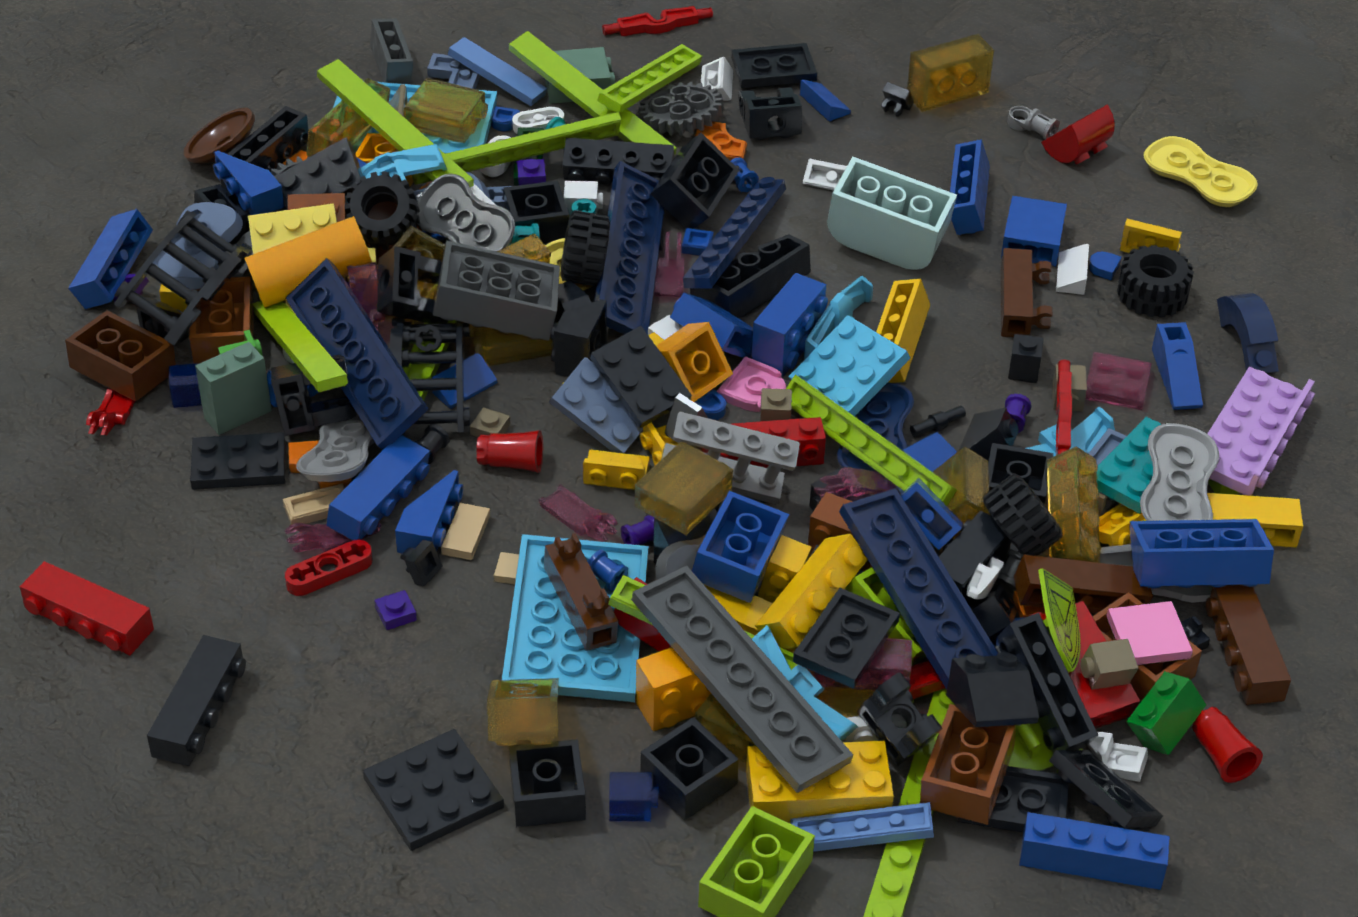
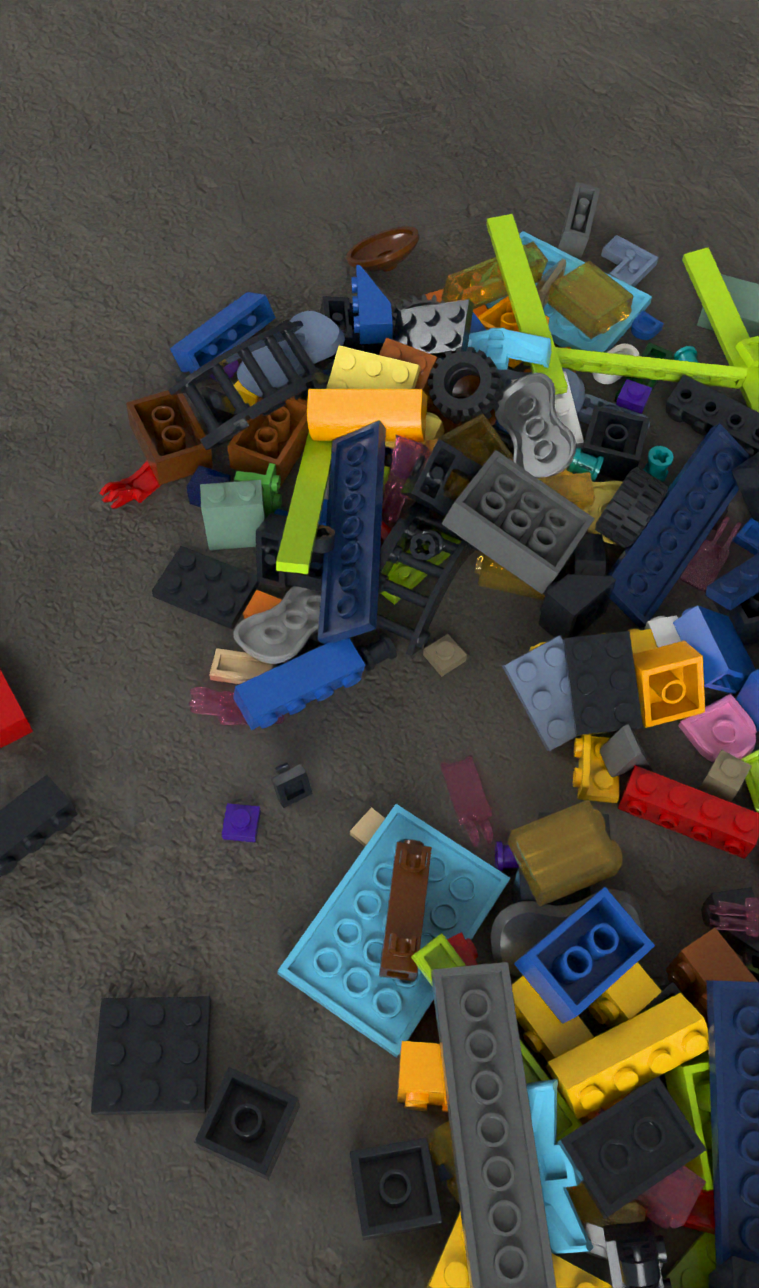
camera: 30 degrees right, 15 degrees up
black brick [220,106,310,188] -> none
red beam [285,540,373,596] -> none
blue slope [395,470,463,553] -> none
blue slope [432,353,497,409] -> none
tan tile [441,503,490,560] -> none
medium blue tile [448,37,547,106] -> none
red plant [476,430,544,473] -> none
clear yellow brick [487,678,560,746] -> none
white plate [512,107,564,134] -> none
white brick [564,181,603,217] -> none
yellow bracket [583,450,650,491] -> none
blue bush [588,550,628,591] -> none
clear blue brick [609,772,658,822] -> none
light grey fence [659,412,800,505] -> none
blue tile [695,389,726,420] -> none

